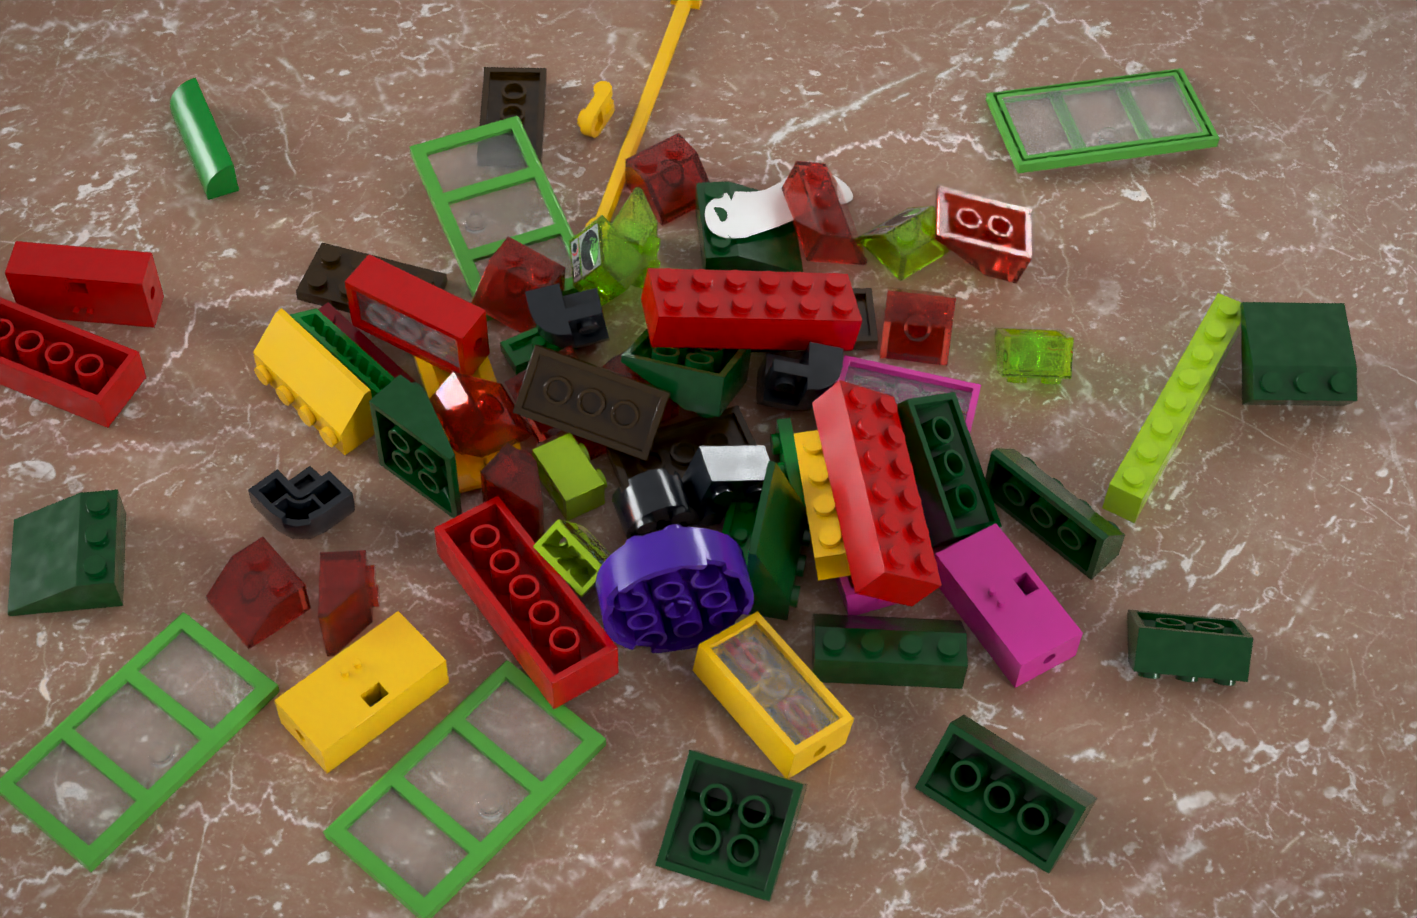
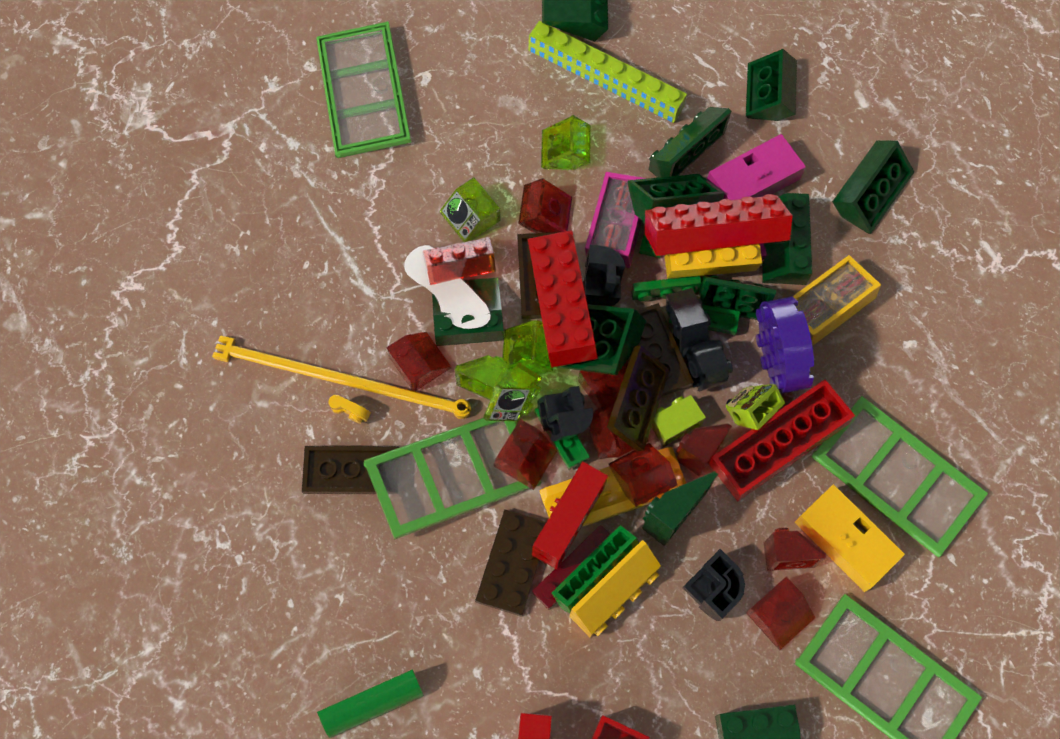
camera: 90 degrees left, 15 degrees up
dark green slope [655,750,808,902] -> none
clear red slope [935,186,1032,284] -> none

